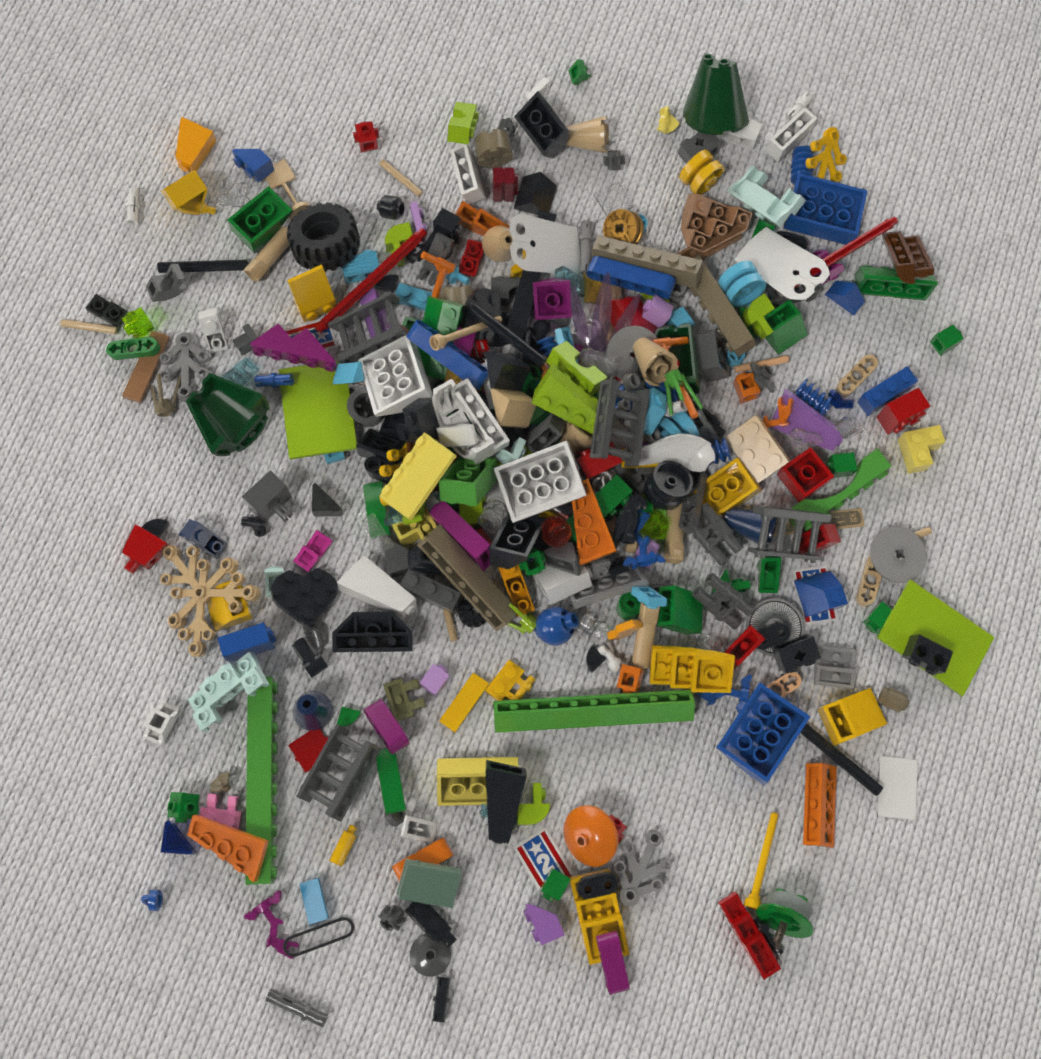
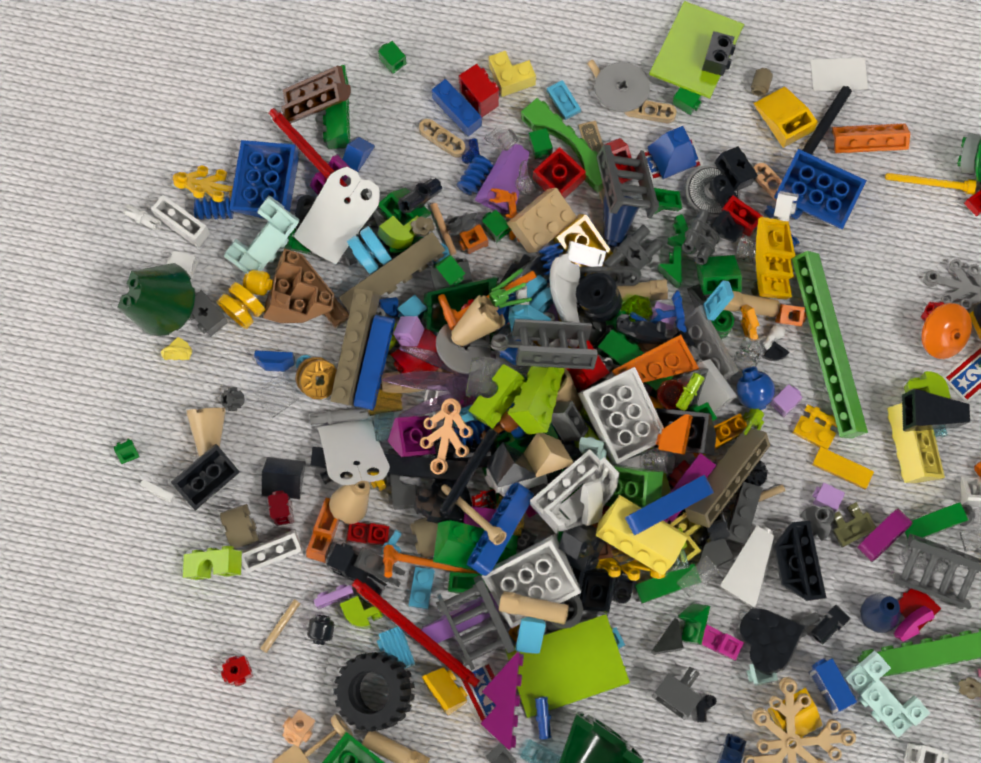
camera: 90 degrees left, 0 degrees up
green tile [337,707,361,727] -> none
black tile [375,275,399,293] -> none
dark grey plant [498,118,515,139] -> none
light grey slope [814,644,857,689] -> none
none -> yellow head [243,270,273,296]
none -> blue slope [254,351,295,372]
none -> light nougat brick [282,710,316,747]
none -> blue tile [379,297,399,317]
none -> black piece [397,178,442,214]
none -> dark tan plant [411,217,435,236]
none -> light nougat plant [420,398,473,474]
none -> green brick [435,254,466,286]
none -> green brick [482,210,511,243]
none -> tan piece [499,591,569,624]
none -> medium azure plate [547,80,581,120]
none -> white tile [566,241,606,267]
none -> blue beam [625,475,714,536]
none -> orange slope [656,414,693,455]
none -> green slope [657,246,682,288]
none -> lime axle [676,372,705,411]
none -> green slope [678,603,710,645]
none -> black bracket [713,210,745,242]
none -> lavender brick [770,384,803,417]
none -> white brick [774,191,799,221]
none -> dark grey plate [800,506,835,541]
none -> dark pink slope [893,606,935,642]

